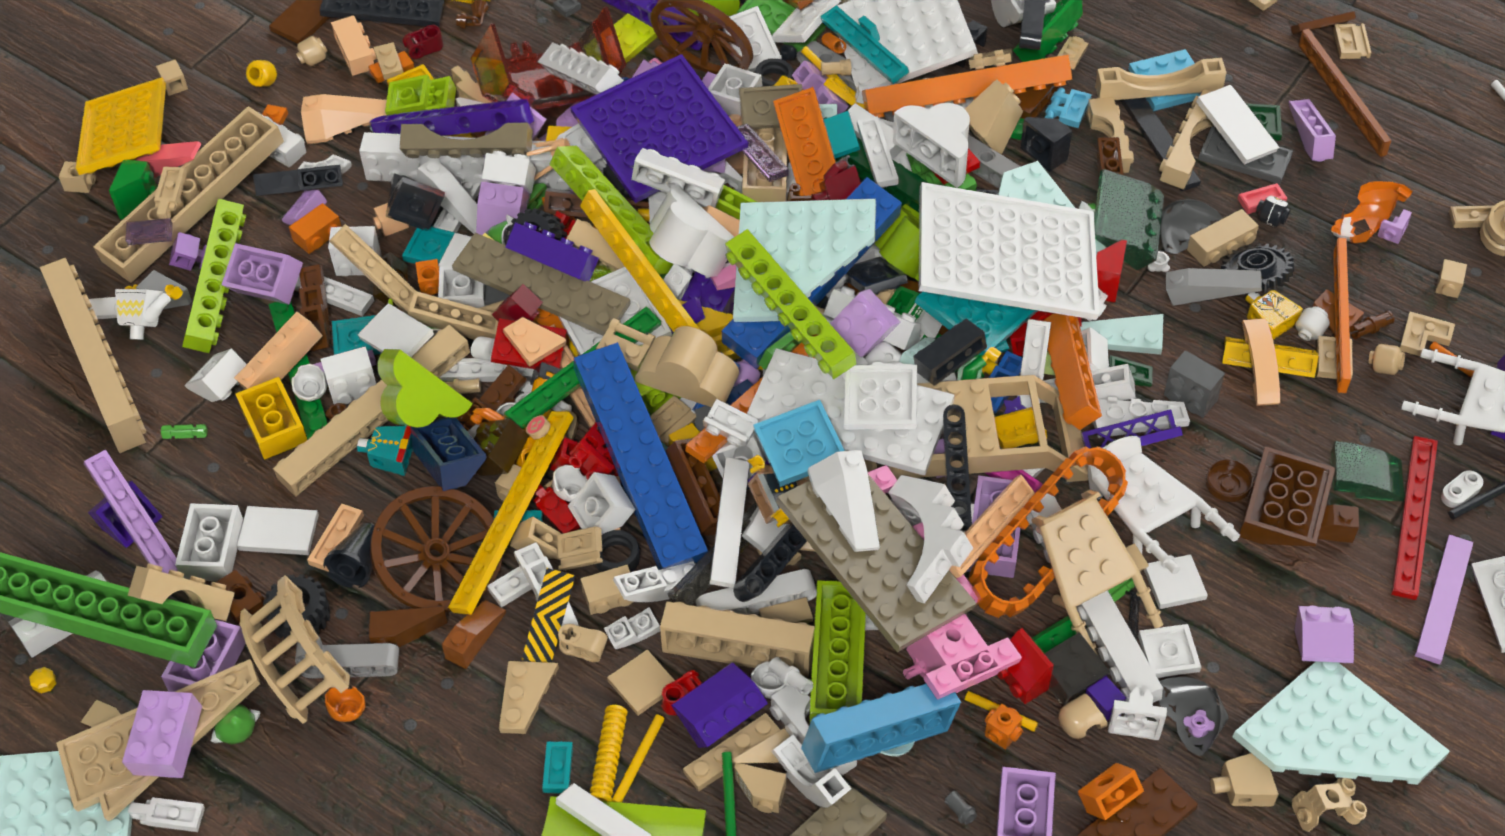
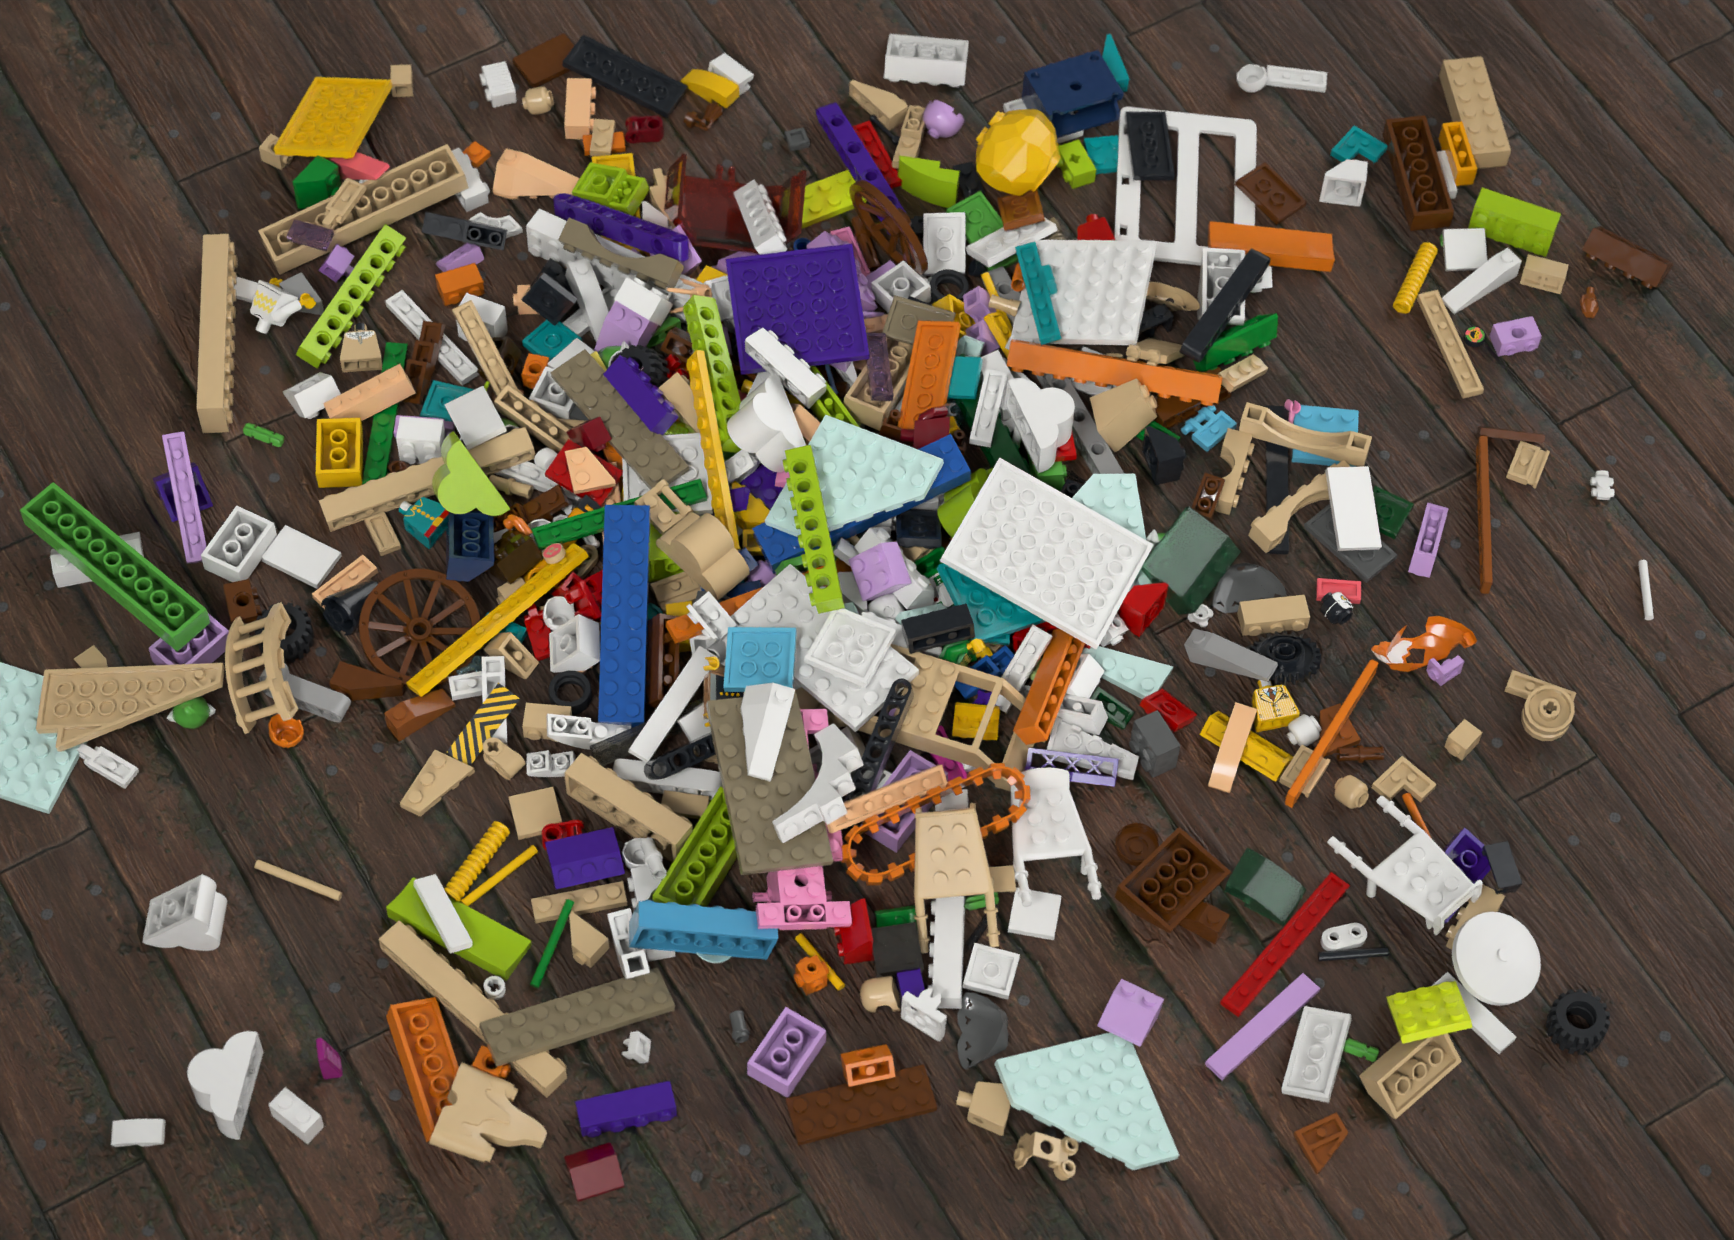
camera: 20 degrees right, 5 degrees up
yellow tile [29,667,56,694] -> none
lavender brick [122,690,202,778] -> none
tan arch [128,563,234,621] -> none
lavender brick [222,243,303,305] -> none
yellow head [246,60,277,87] -> none
white hair [292,364,327,402] -> none
teal plate [543,742,573,793] -> none
tan plate [557,527,603,570] -> none
tan sticker [734,728,790,763] -> none
lavender plate [1183,710,1215,738] -> none
none -> tan torso [340,323,383,372]
none -> tan tile [364,511,401,556]
none -> clear light blue hand [456,656,482,675]
none -> white brick [479,61,516,108]
none -> red plate [1139,688,1197,732]
none -> tan piece [1146,282,1200,311]
none -> bright pink hand [1284,399,1301,424]
none -> white piece [1590,470,1614,500]

